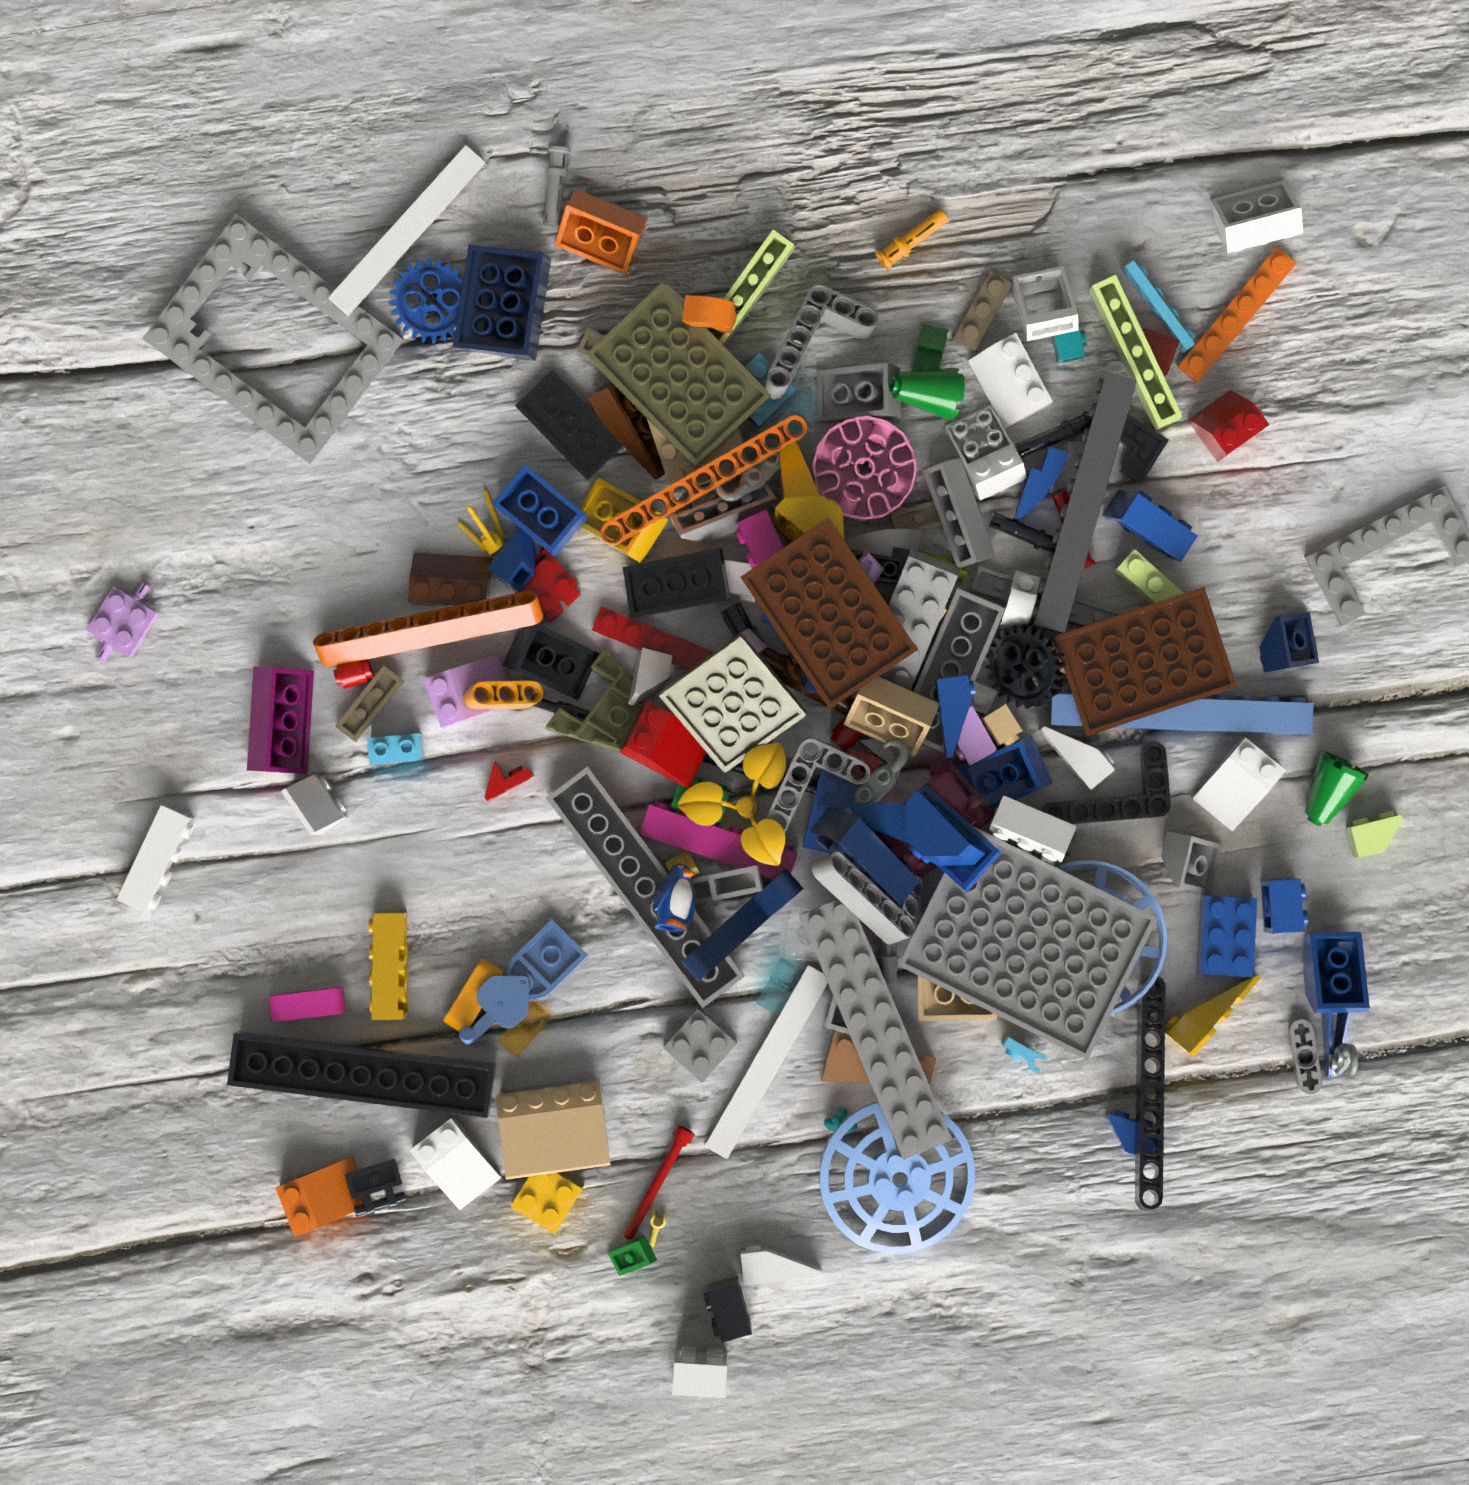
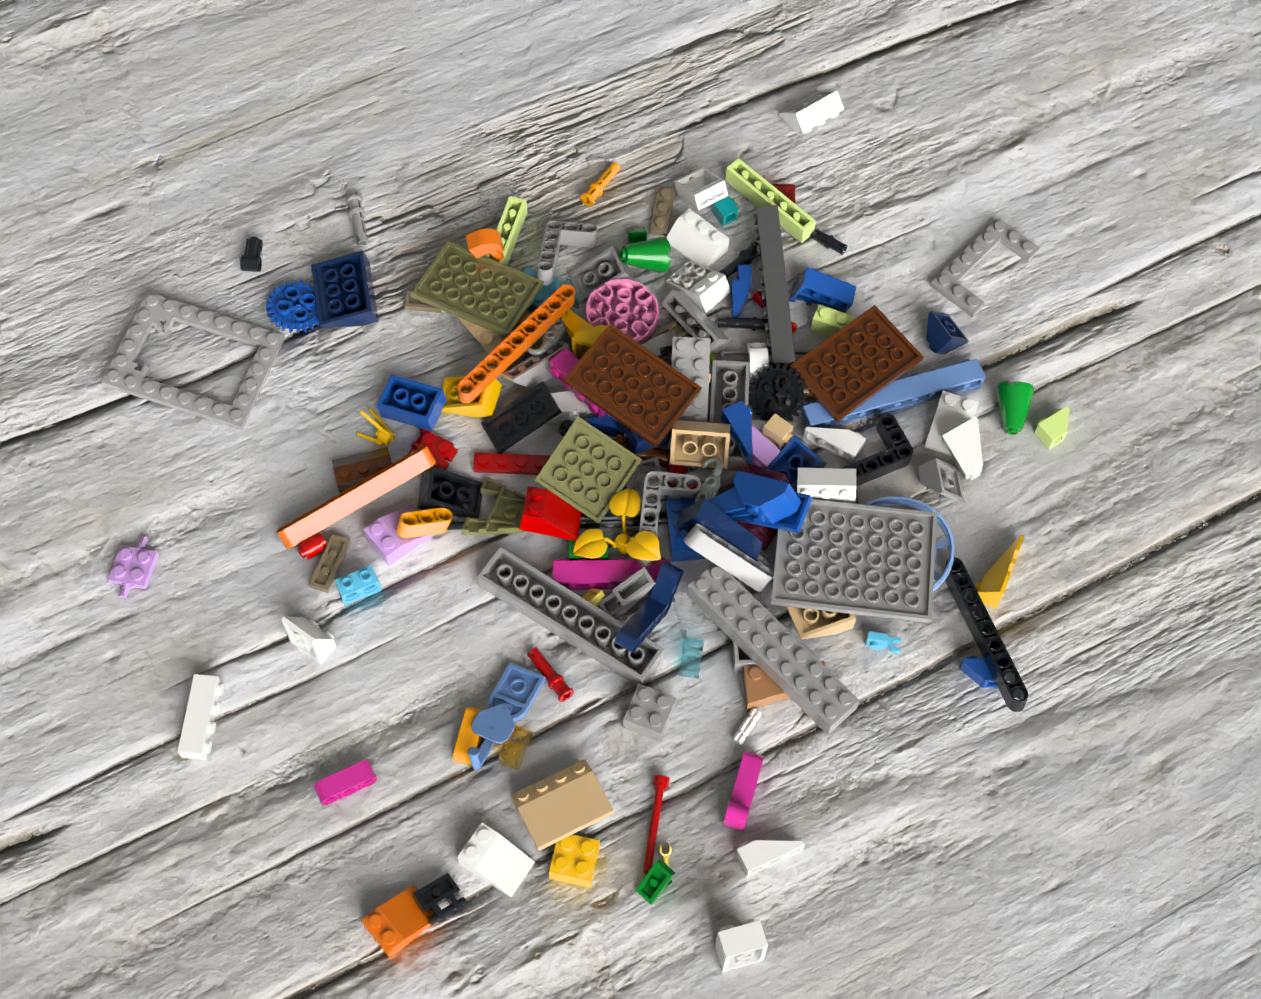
camera: 25 degrees left, 25 degrees down
black brick [227,1031,497,1118] -> none
magenta slope [247,667,314,774] -> none
white tile [328,145,485,316] -> none
yellow wedge [369,912,409,1020] -> none
red slope [484,761,534,801] -> none
blue slope [487,528,535,593] -> none
black plate [515,370,624,481] -> none
orange slope [555,189,648,275] -> none
reddish brown wedge [587,382,665,480] -> none
white slope [628,648,675,705] -> none
animal [652,863,695,932] -> none
black brick [704,1276,752,1343] -> none
white tile [705,965,828,1159] -> none
light blue dish [819,1101,975,1254] -> none
teal plant [824,1108,857,1134] -> none
black plate [1119,414,1169,484] -> none
medium azure plate [1122,260,1195,354] -> none
orange plate [1177,247,1297,384] -> none
red slope [1188,390,1270,462] -> none
blue brick [1196,895,1258,977] -> none
blue brick [1260,878,1308,934] -> none
light grey beam [1288,1019,1322,1095] -> none
blue slope [1303,932,1370,1077] -> none
none -> black piece [240,237,263,272]
none -> red pin [527,647,574,702]
none -> dark pink beam [723,751,764,831]
none -> white axle [733,708,761,745]
none -> black pin [812,229,848,255]
none -> white slope [942,416,983,480]

